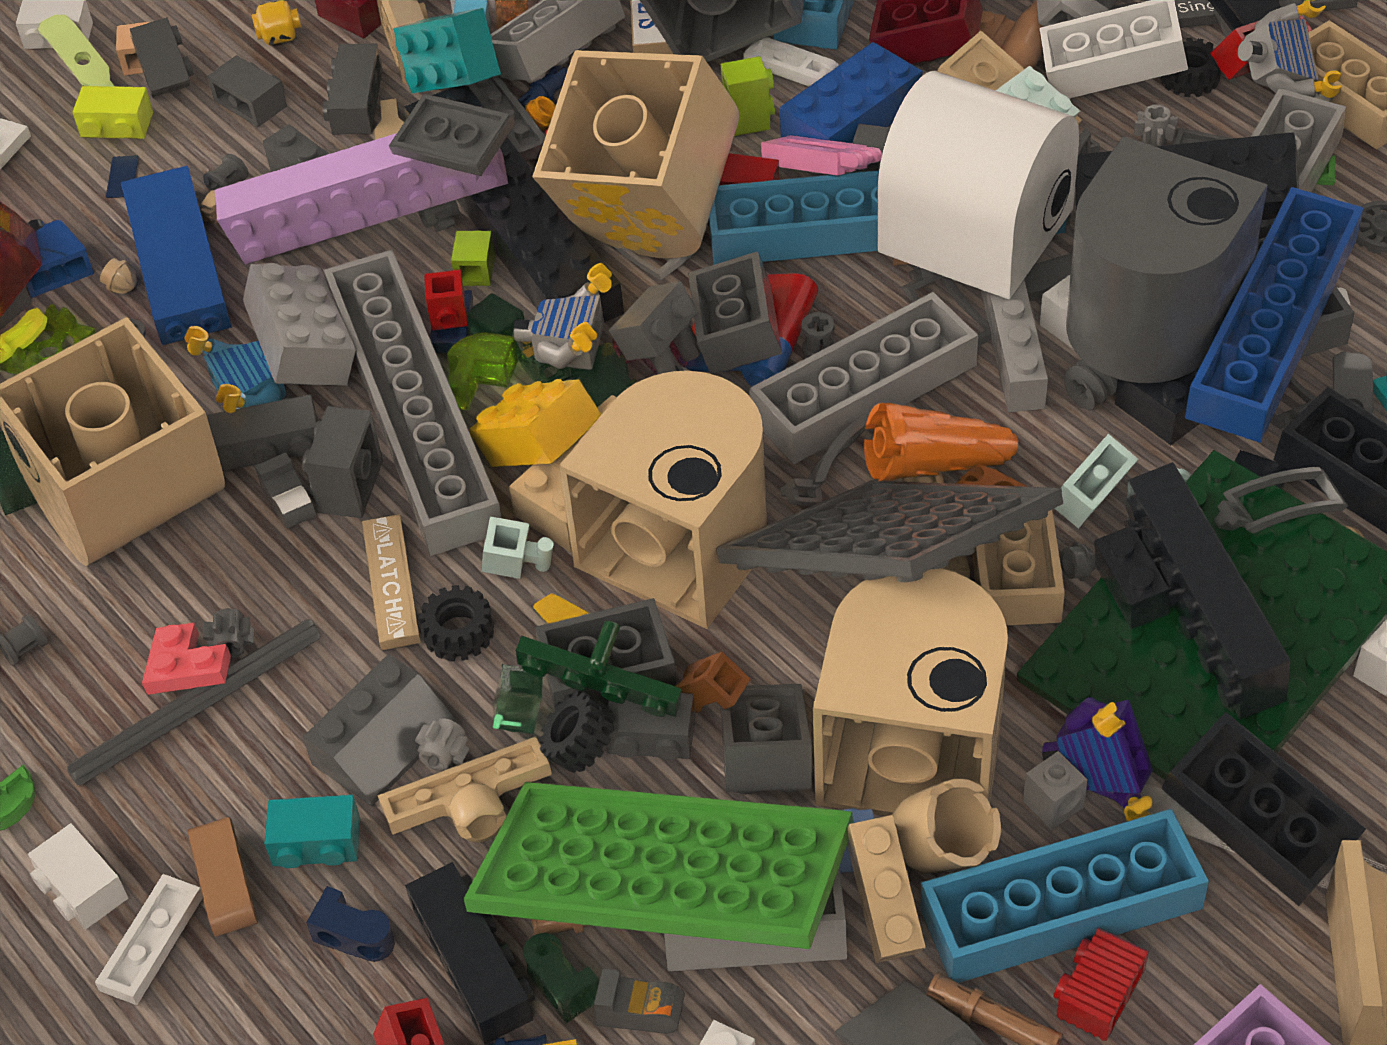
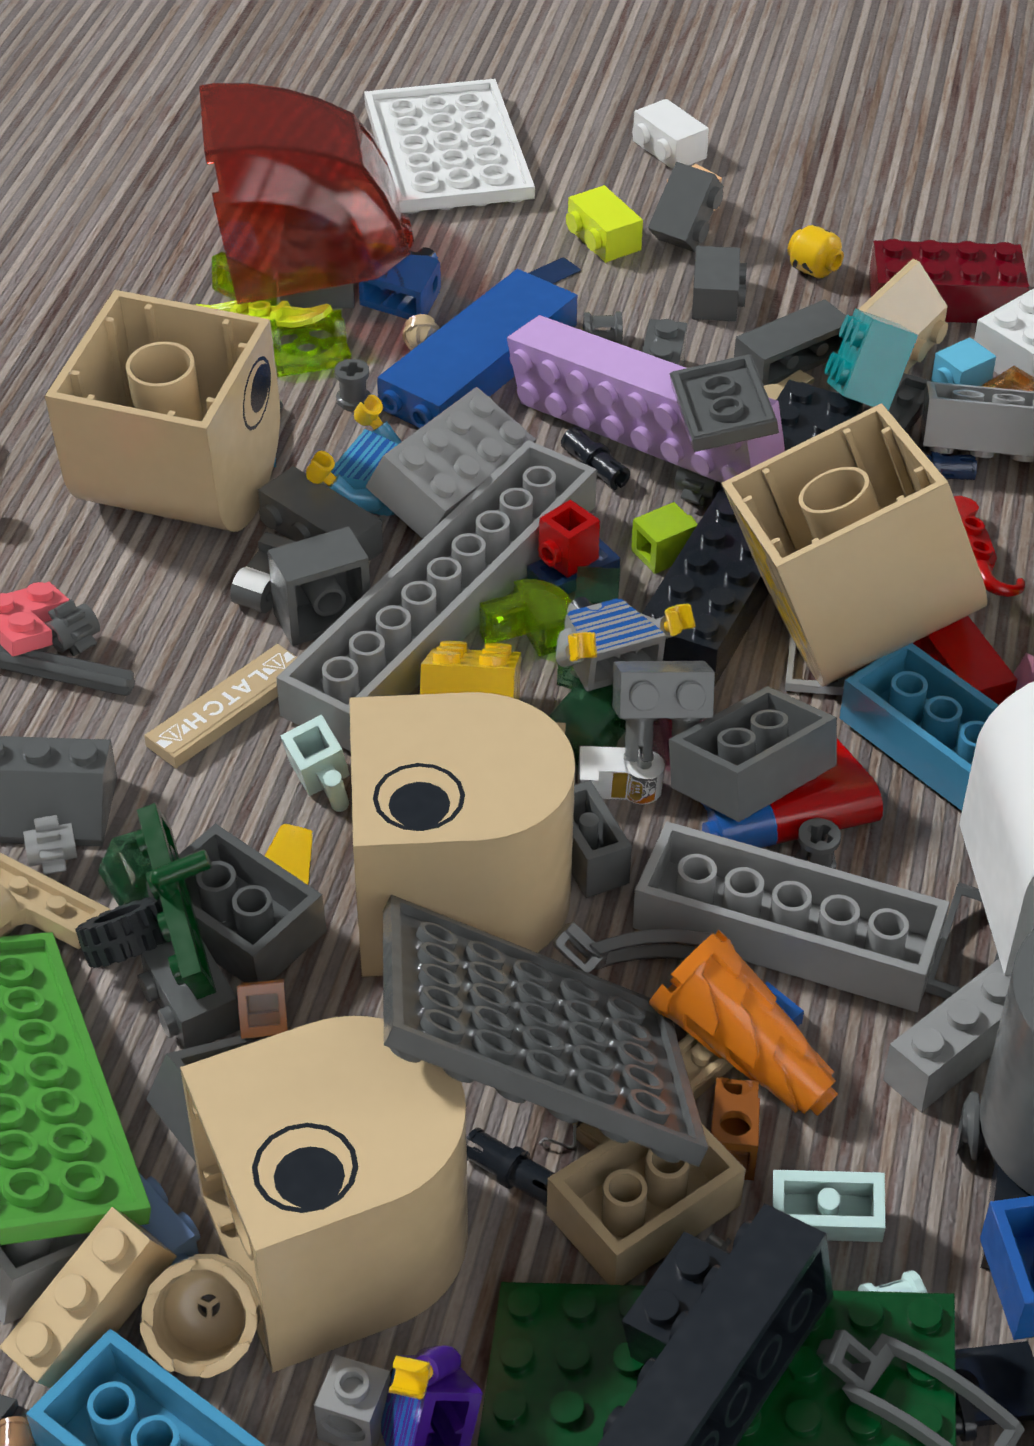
camera: 50 degrees right, 5 degrees down
yellowish green piece [38,14,115,87] -> none
black tyre [419,585,494,661] -> none
none -> black pin [561,427,630,490]

